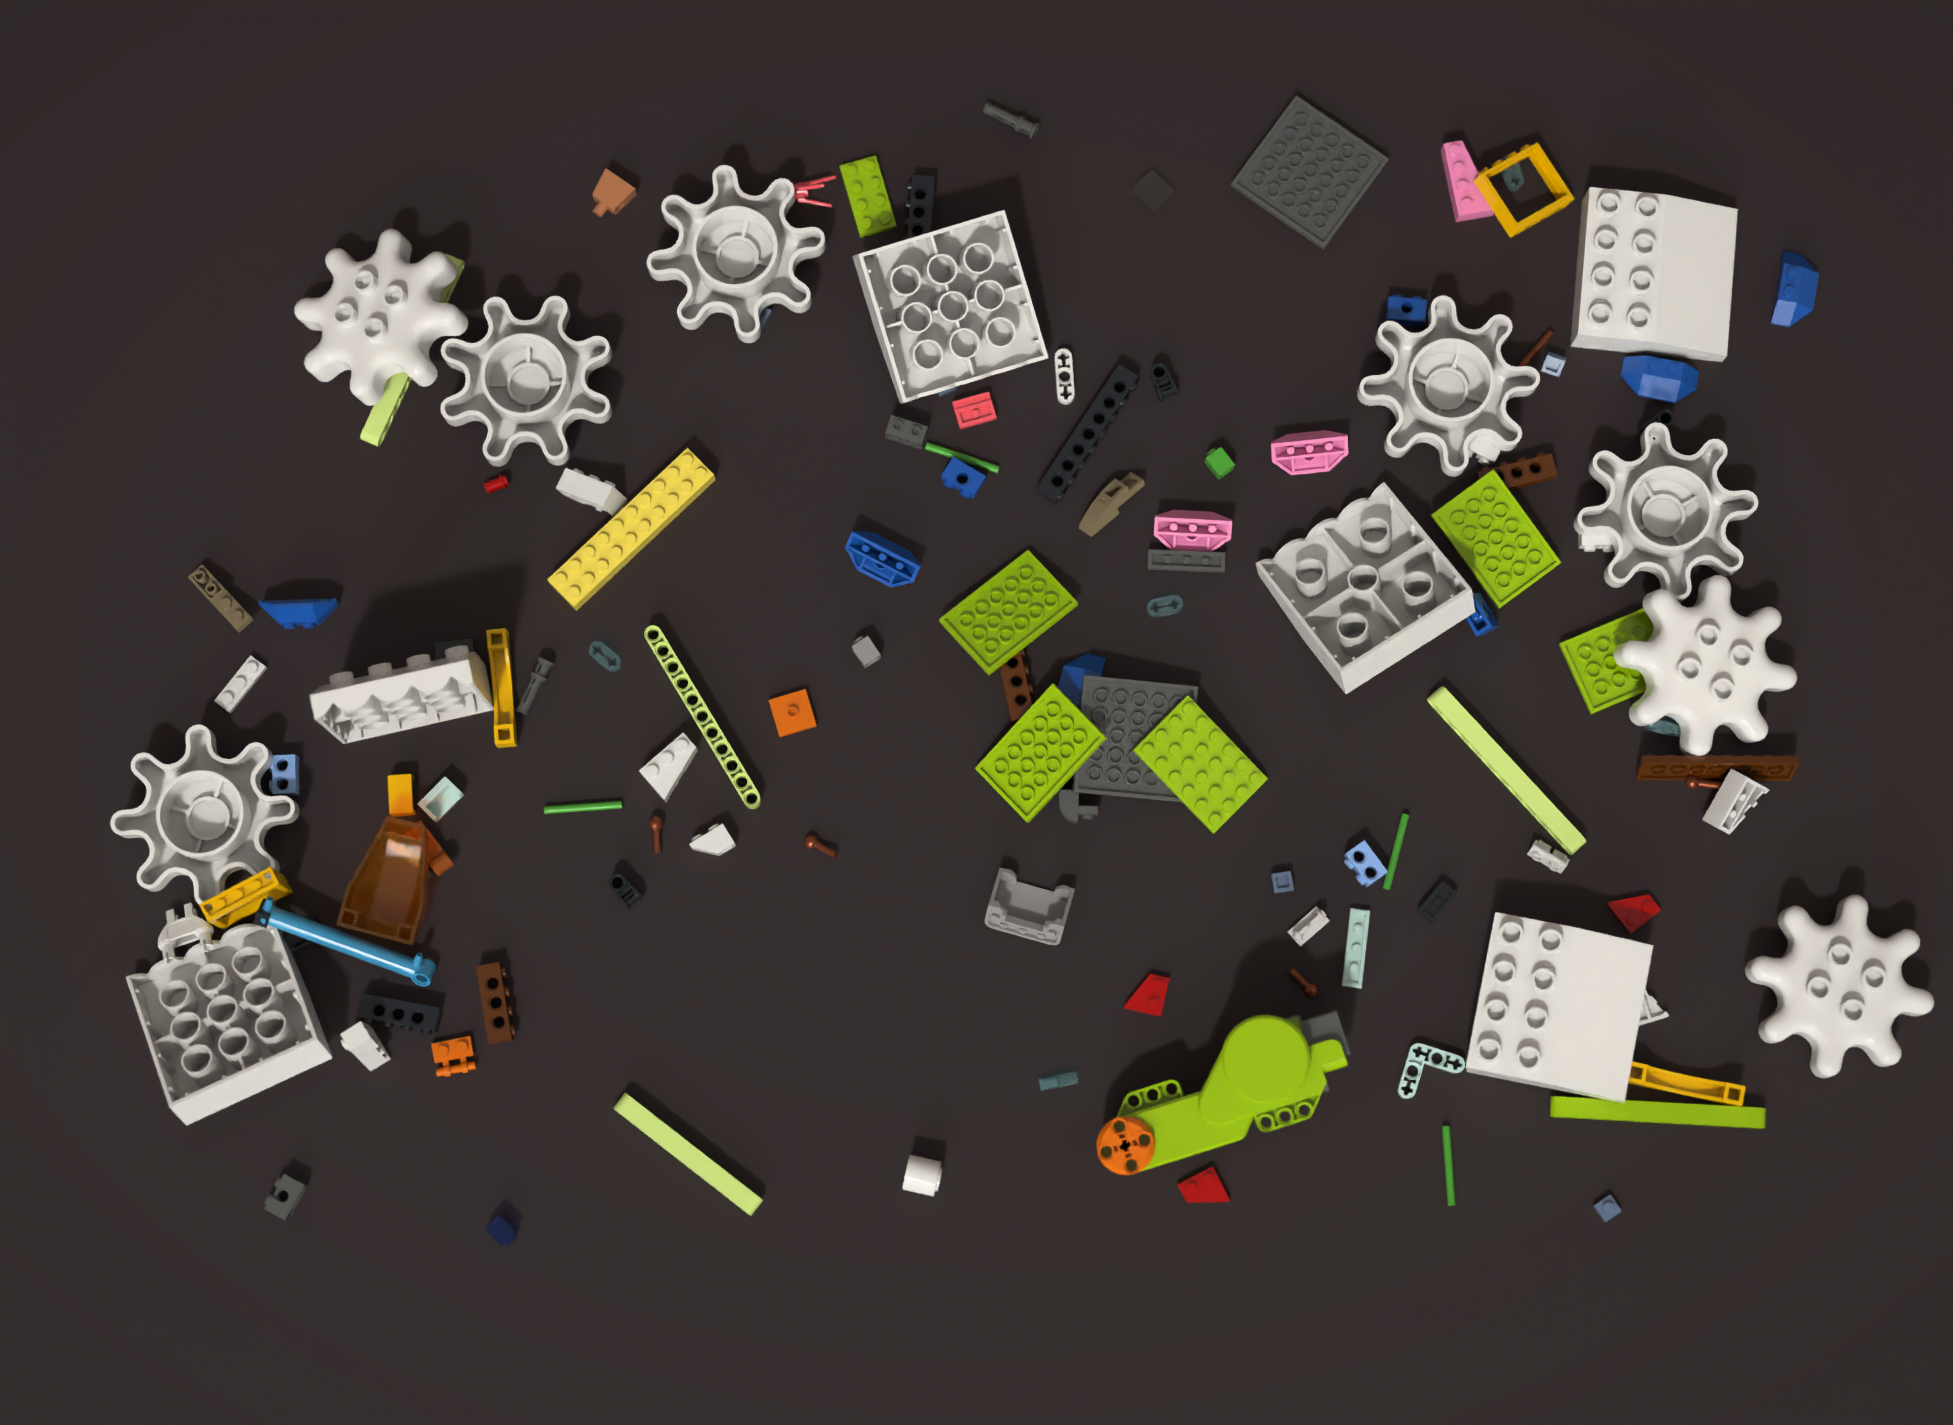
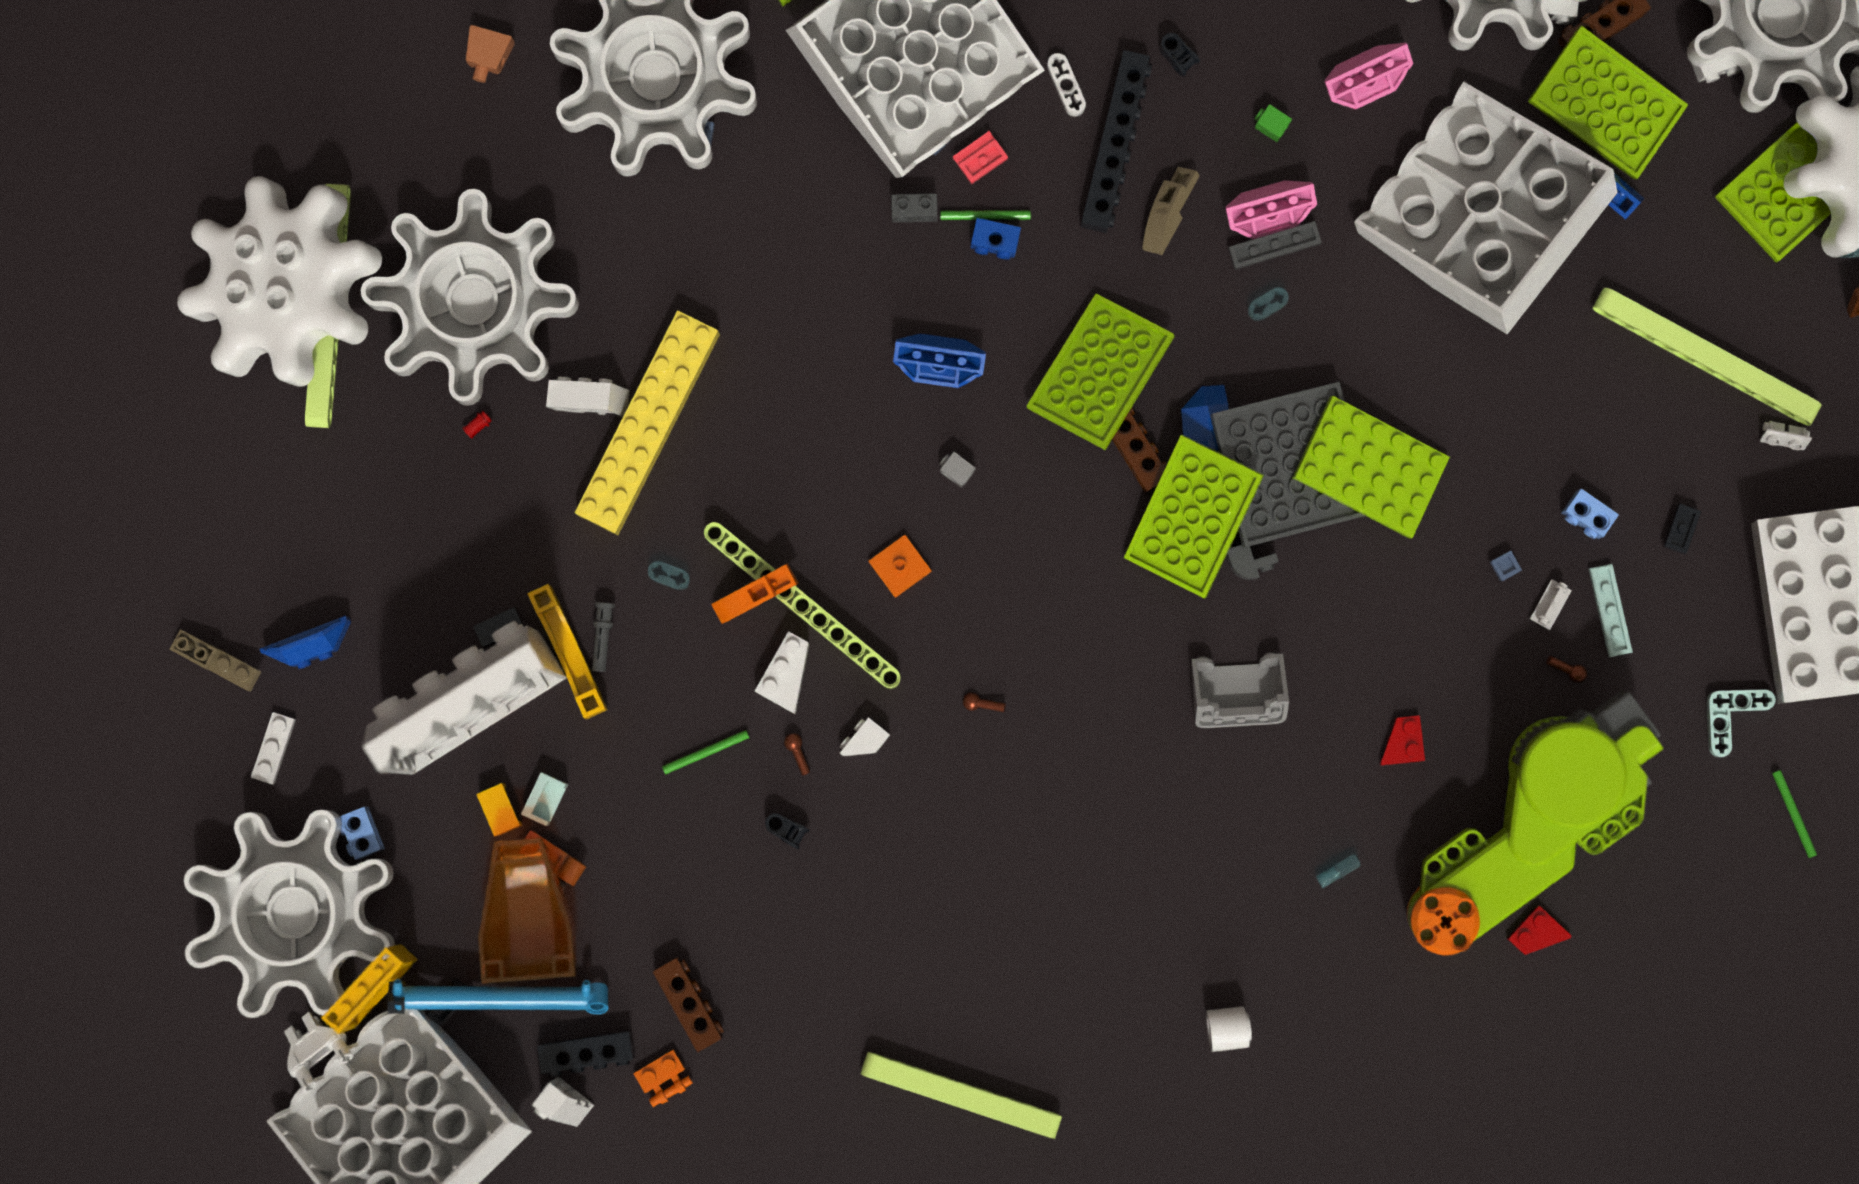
camera: 20 degrees left, 5 degrees up
bright green bar [1383,813,1409,890] -> none
none -> orange slope [711,563,798,624]

